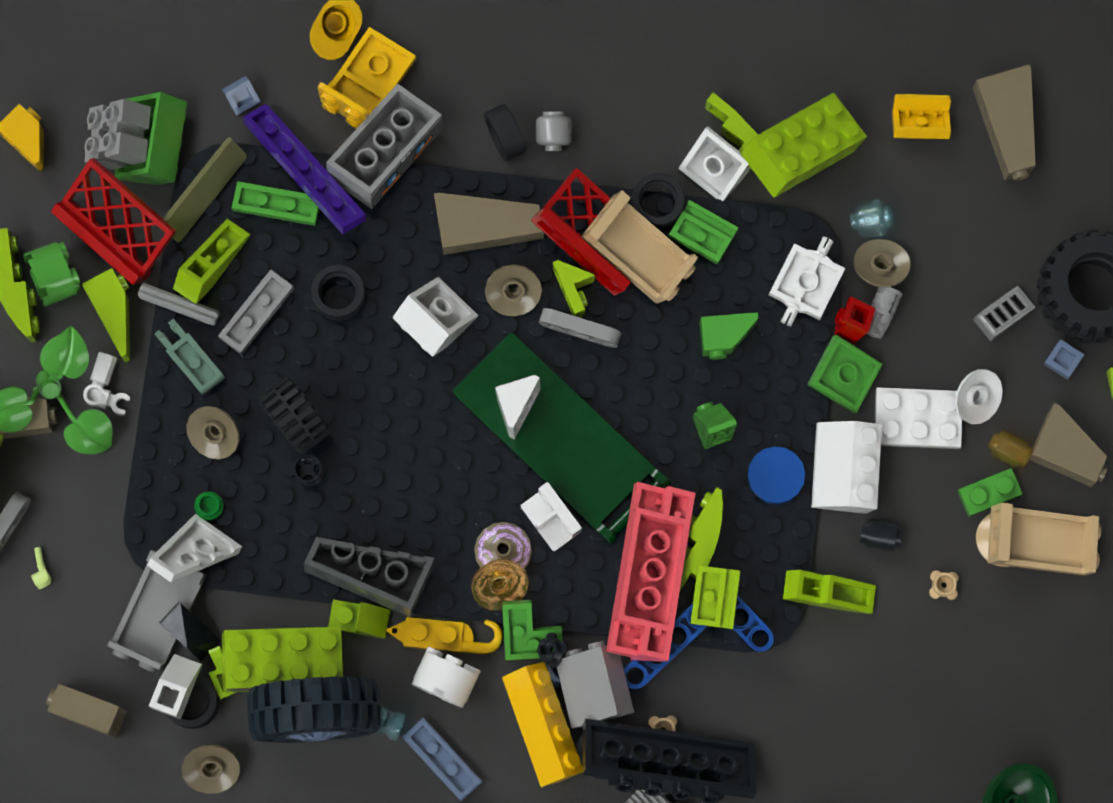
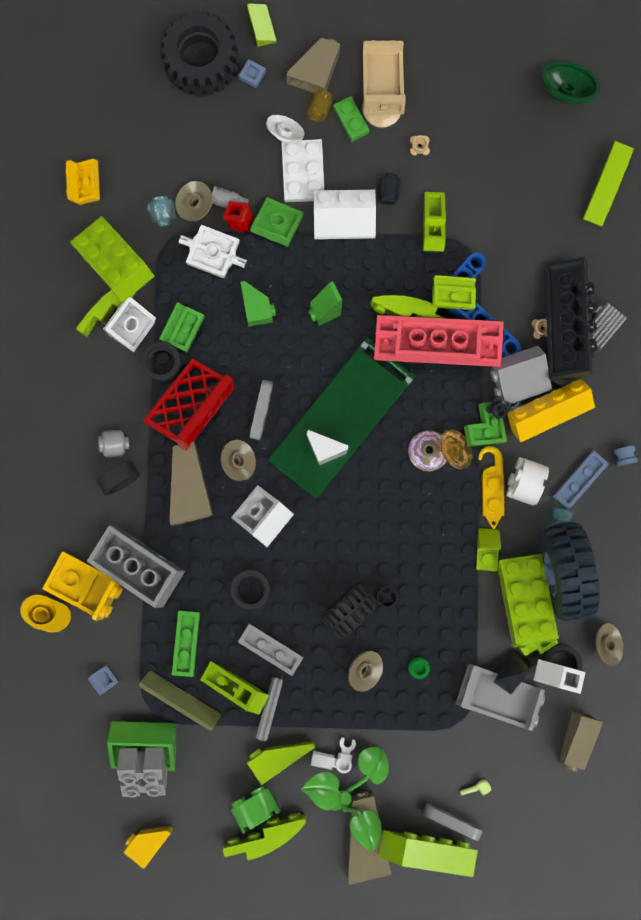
camera: 95 degrees left, 5 degrees up
red fence [50,158,176,285] -> none
white wing [147,514,242,582] -> none
sand green hinge [155,319,225,395] -> none
dark purple plate [243,104,366,234] -> none
dark grey wedge [304,537,435,617] -> none
white panel [521,482,582,551] -> none
lime slope [553,260,595,318] -> none
tan panel [581,191,698,304] -> none
blue tile [747,446,805,505] -> none
dark tan slope [972,64,1036,181] -> none
light grey slope [973,286,1035,342] -> none

